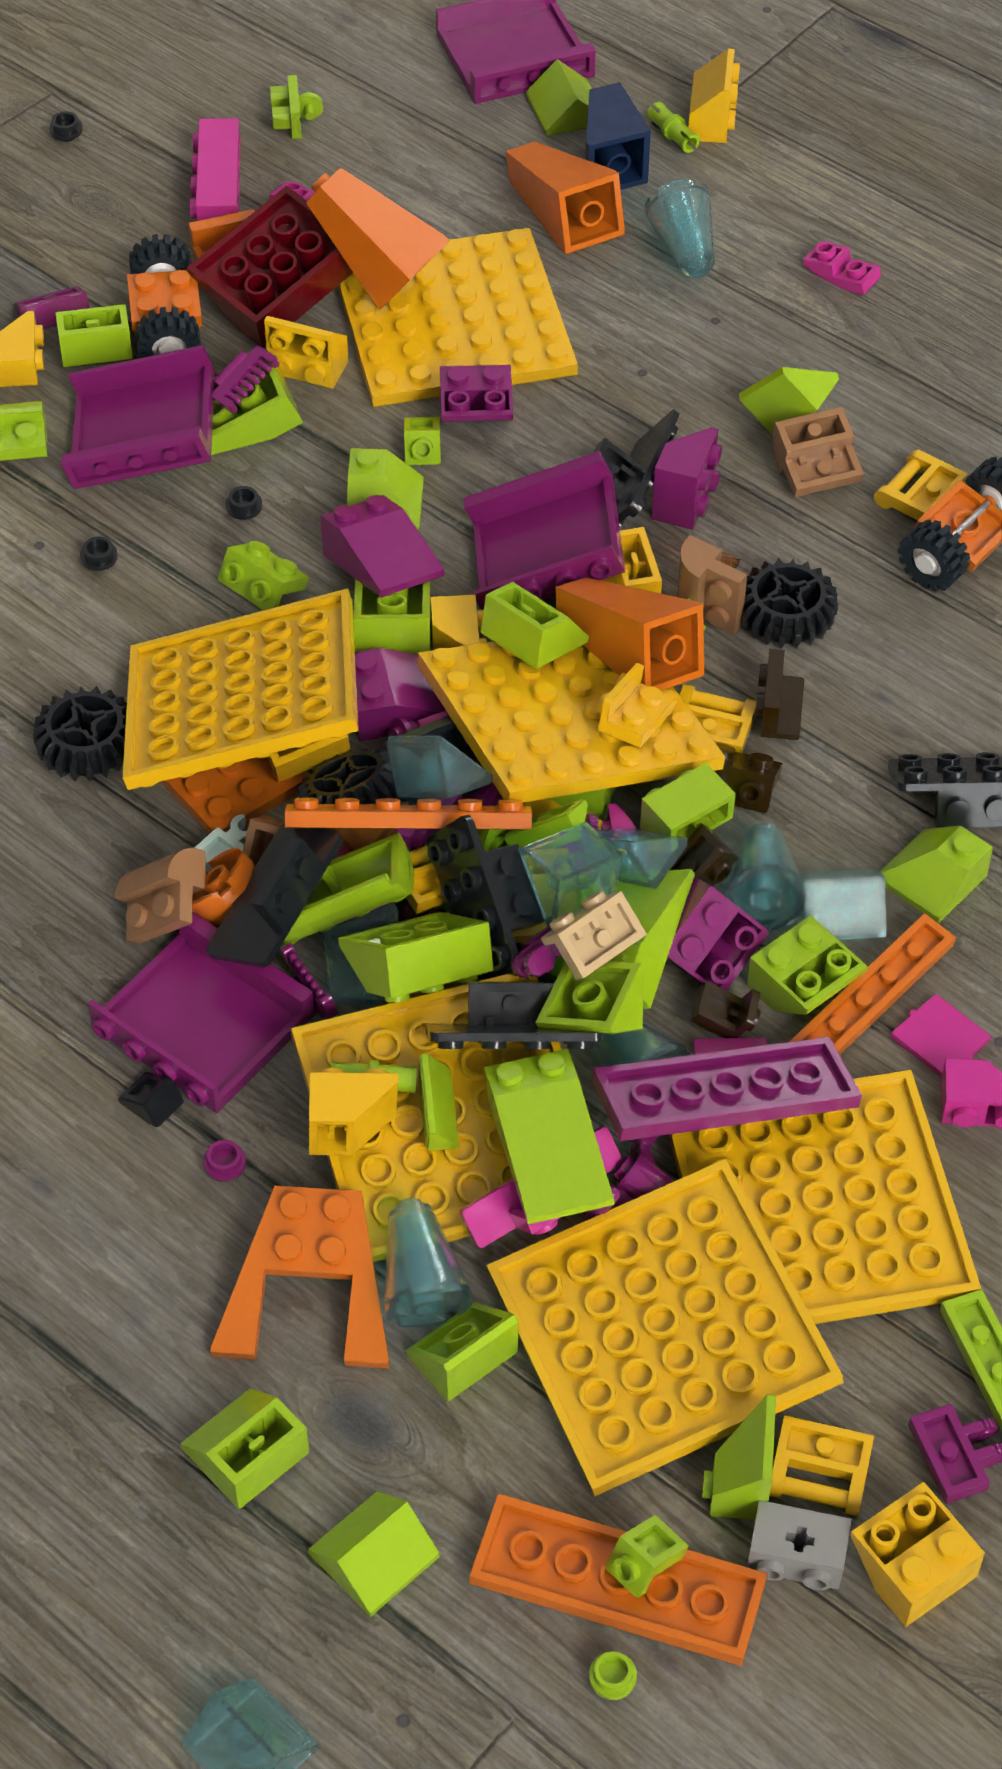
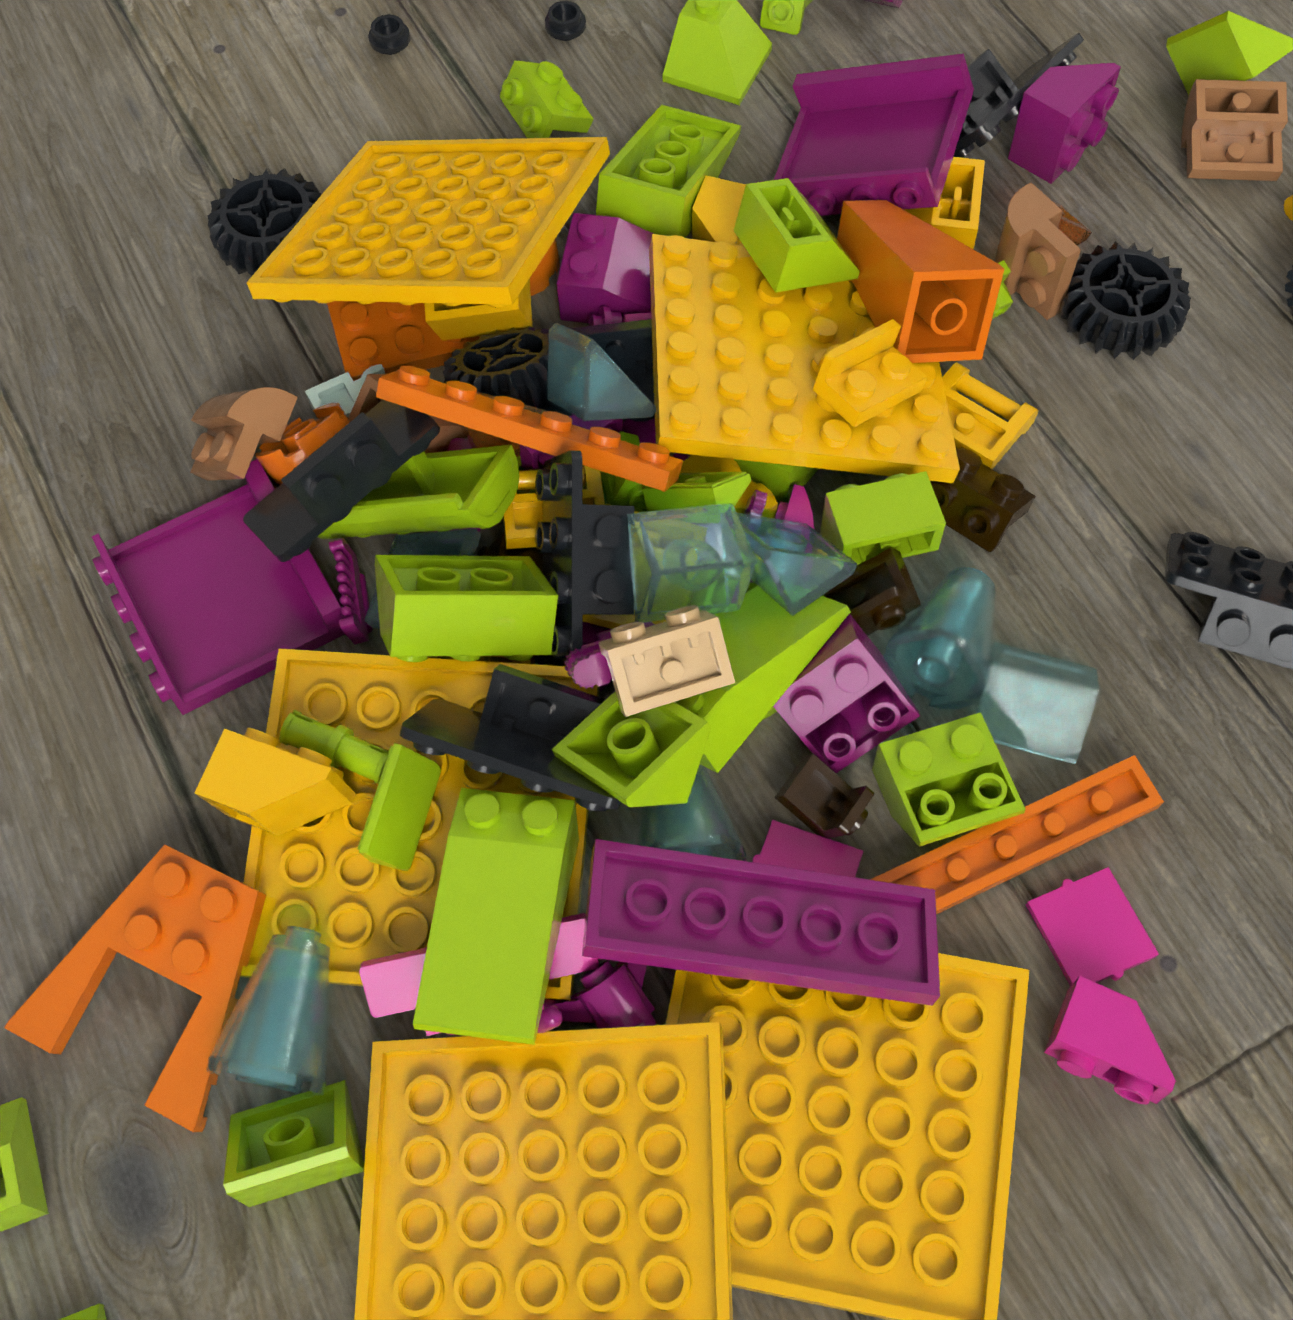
camera: 25 degrees right, 10 degrees up
black slope [118,1072,184,1127] -> none
magenta plate [203,1140,246,1182] -> none
magenta slope [320,495,445,597] -> none
dark brown bracket [755,649,804,740] -> none
lime slope [875,826,993,924] -> none

